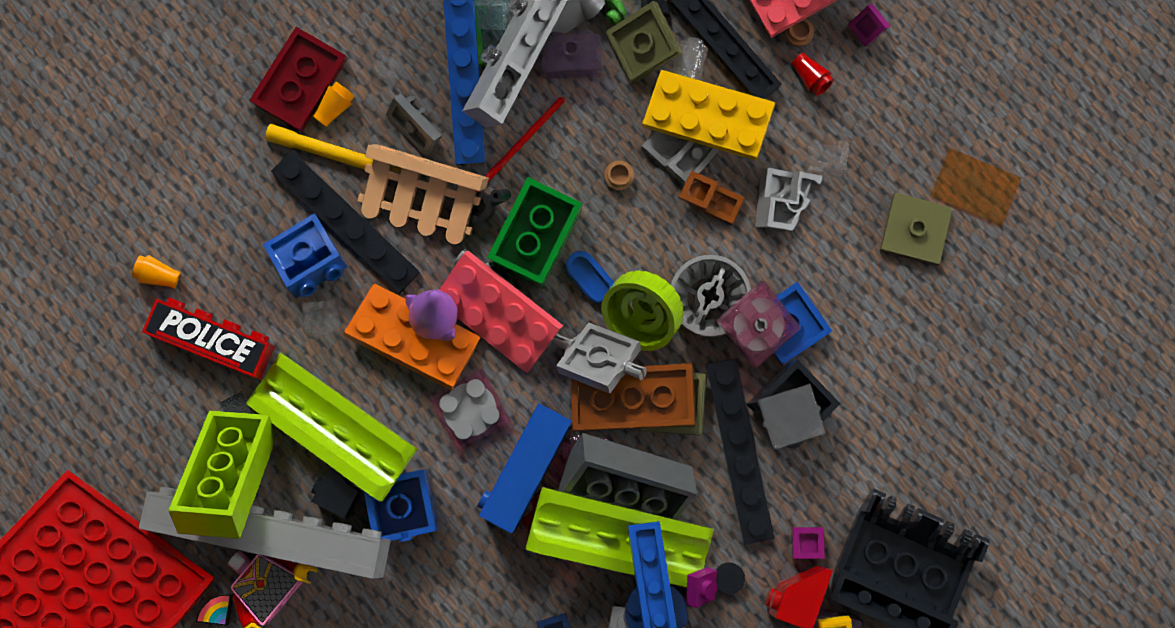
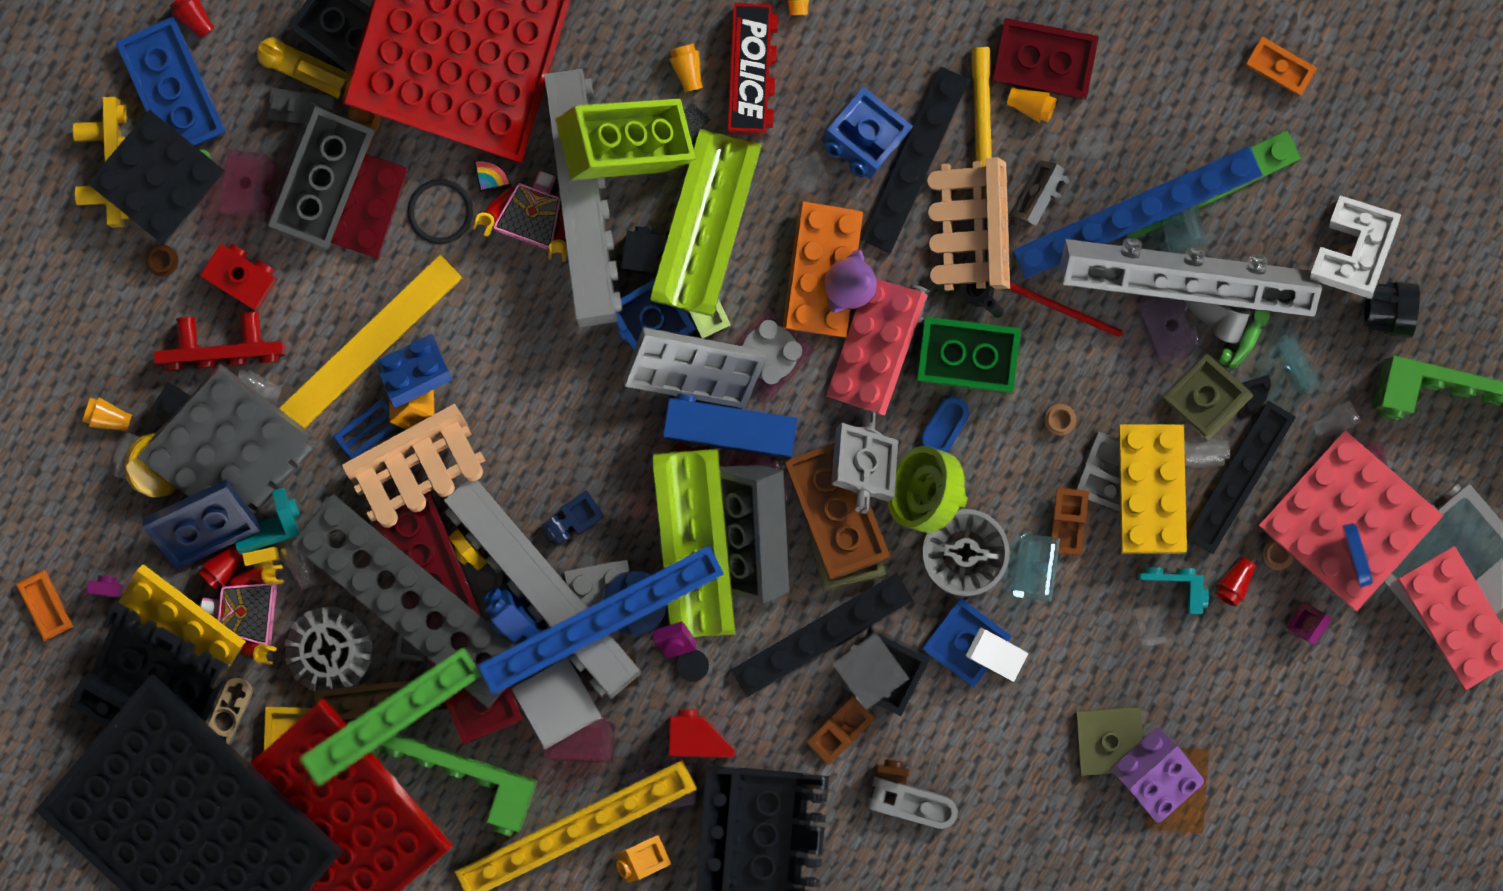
camera: 80 degrees right, 5 degrees up
clear pink piece [716,281,801,368] -> none
light grey slope [755,168,822,231] -> none
magenta plate [791,527,825,559] -> none
none -> light grey plate [623,328,766,409]
none -> light orange cone [669,43,703,92]
none -> yellowish green plate [689,299,731,339]
none -> dark orange slope [807,694,877,765]
none -> light grey plate [866,776,958,829]
none -> reddish brown bracket [871,759,910,804]
none -> white slope [966,627,1029,682]
none -> clear light blue slope [1013,533,1060,602]
none -> medium lavender bracket [1110,727,1204,822]
none -> teal bracket [1136,567,1209,614]

